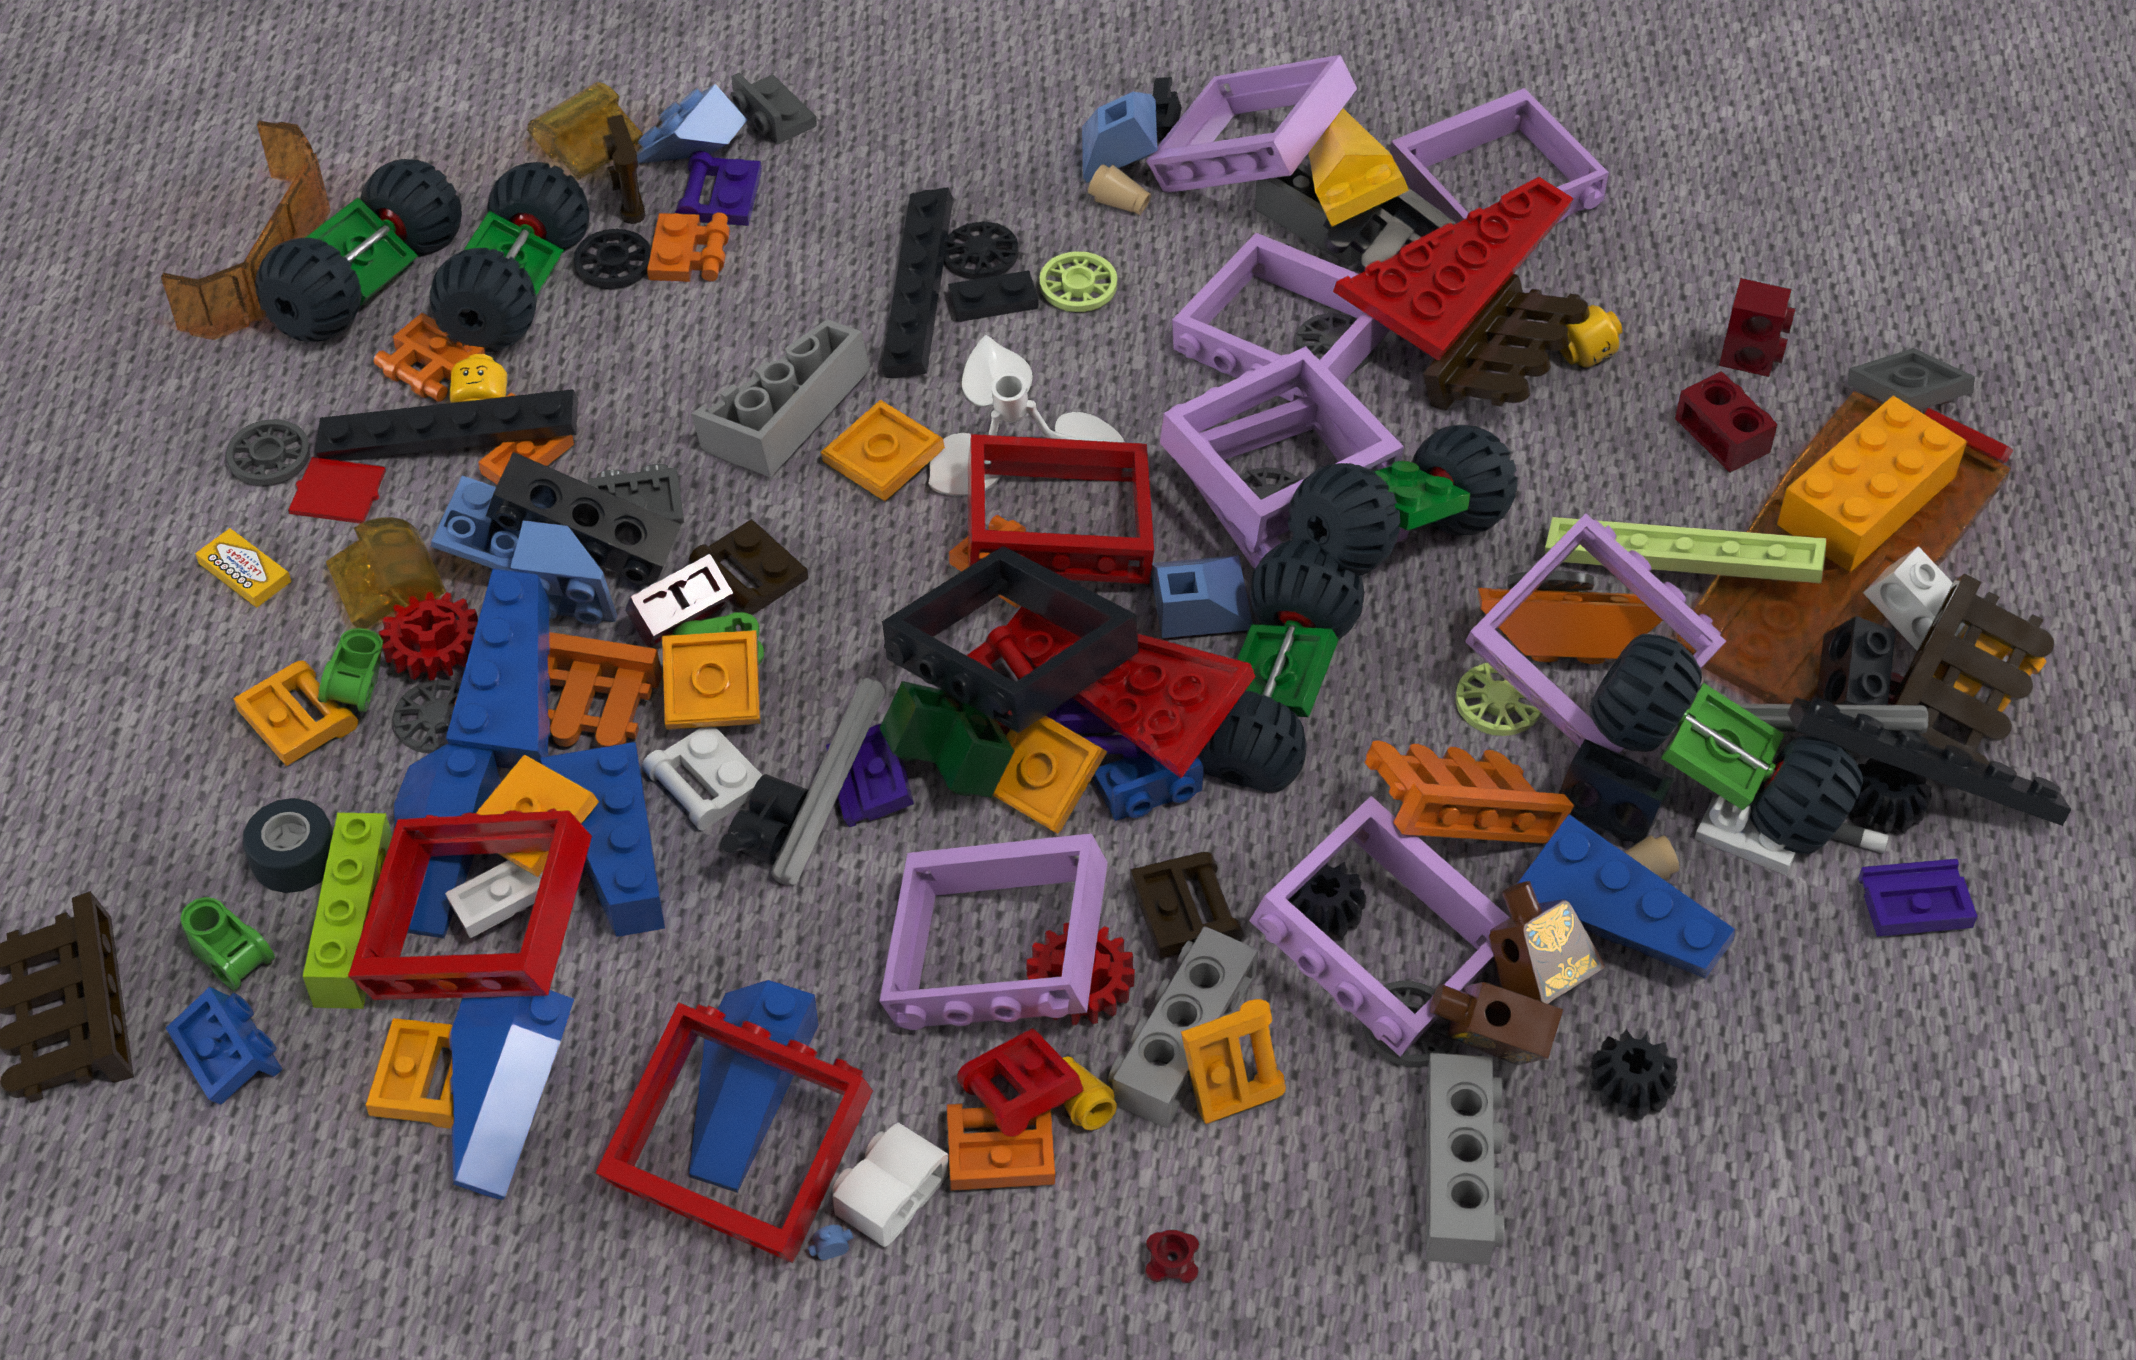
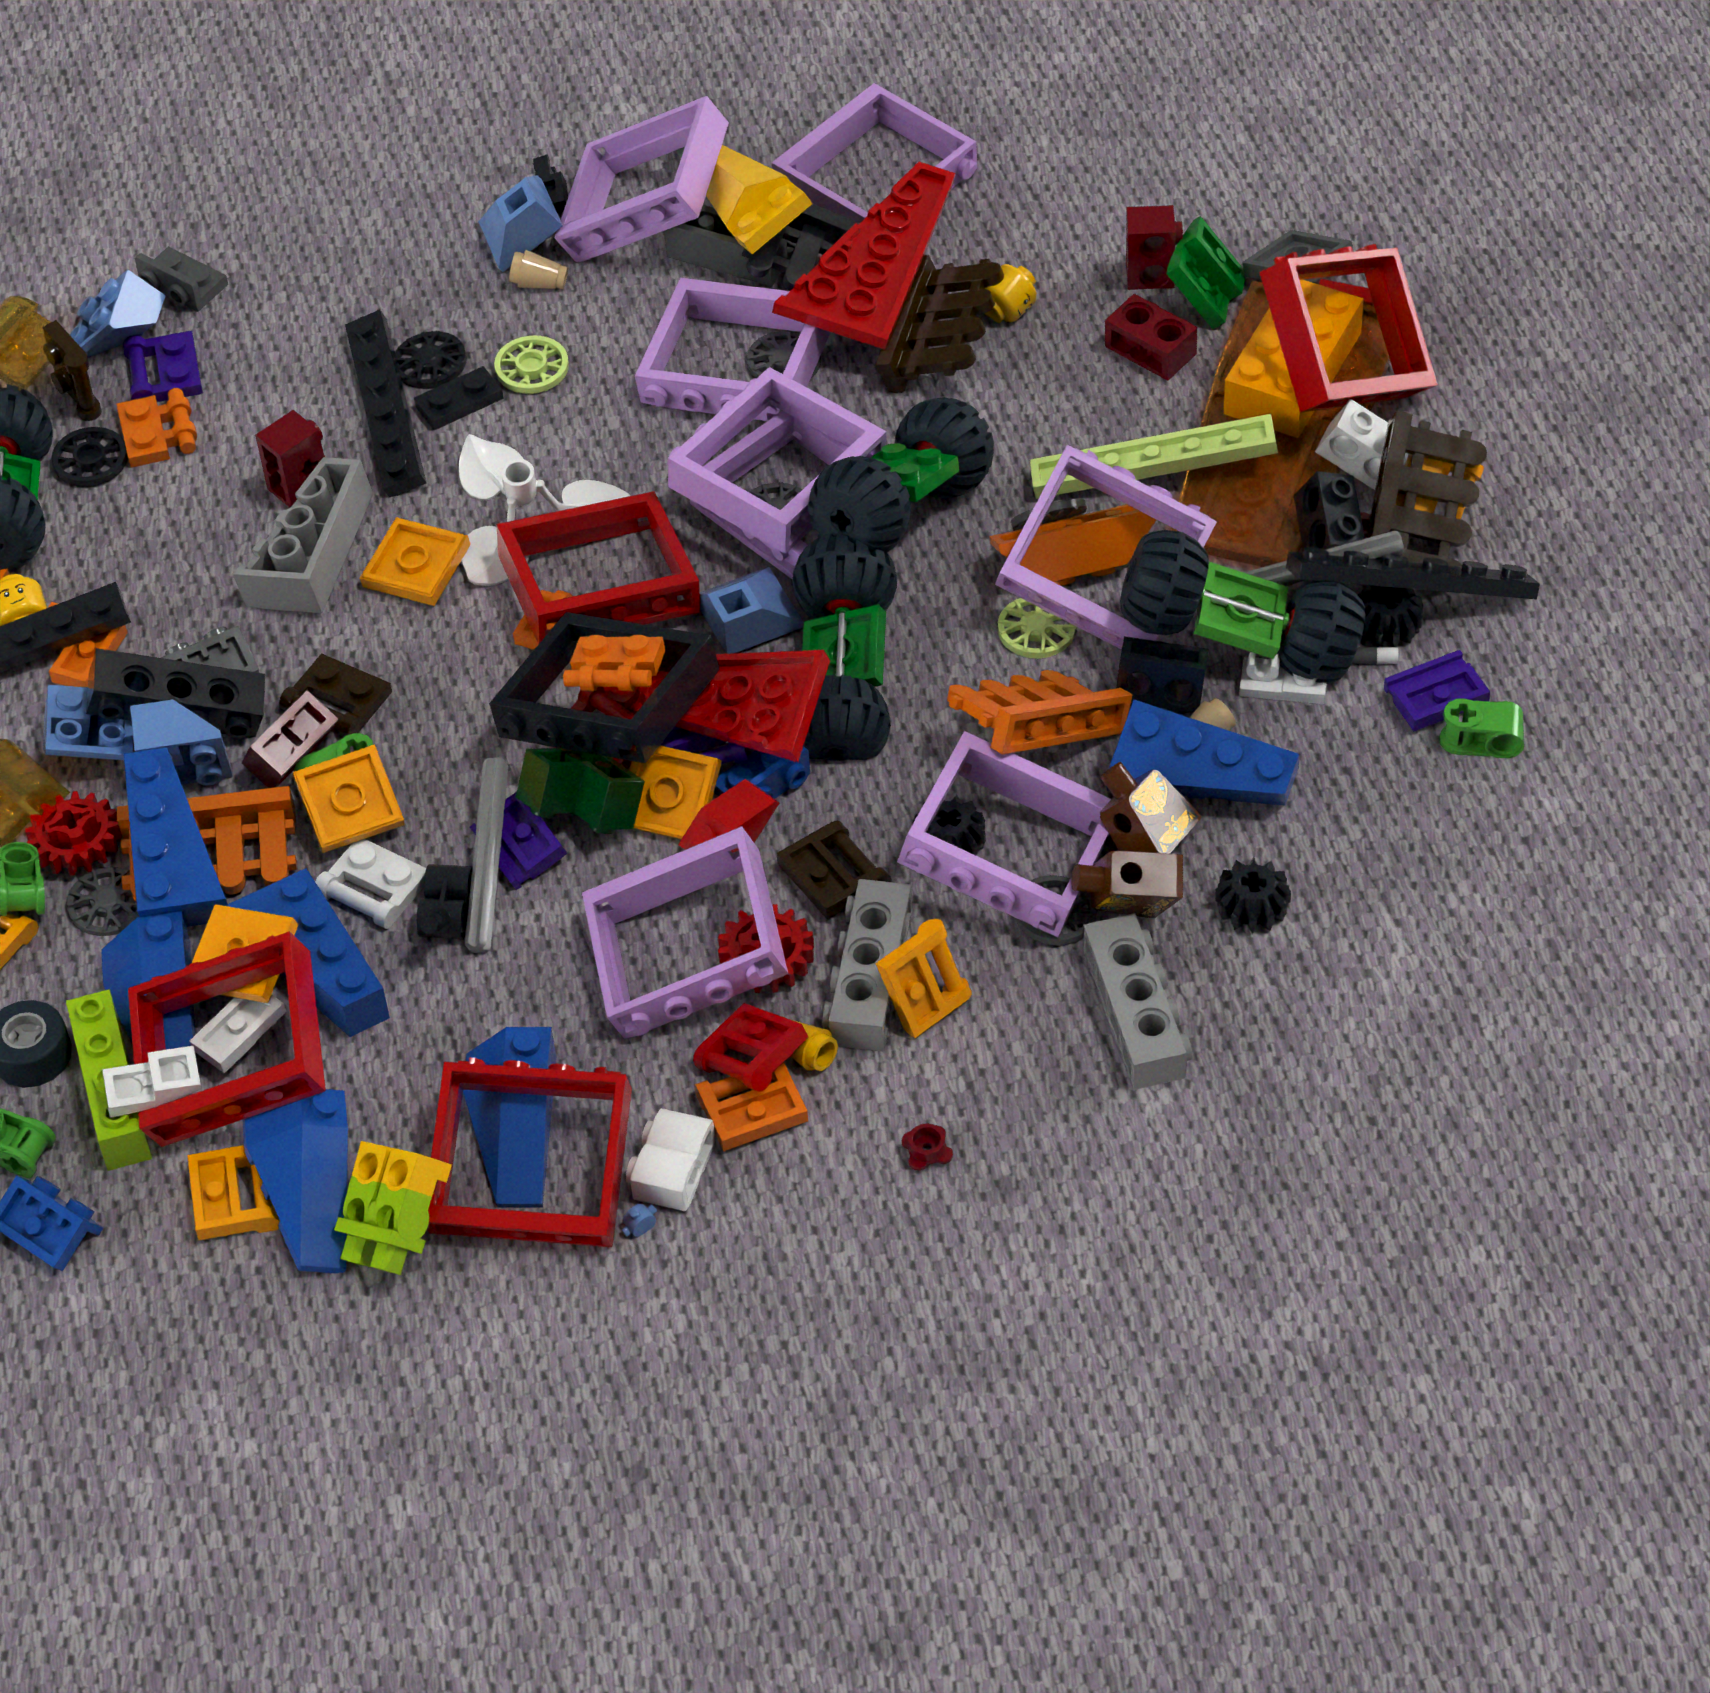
camera: 15 degrees left, 0 degrees up
none -> white slope [102,1046,201,1118]
none -> dark red brick [255,410,325,508]
none -> lime hips [334,1141,452,1275]
none -> orange plate [563,635,665,691]
none -> red slope [678,779,780,853]
none -> green slope [1166,216,1245,329]
none -> red window [1259,244,1438,413]
none -> bright green piece [1439,698,1524,758]

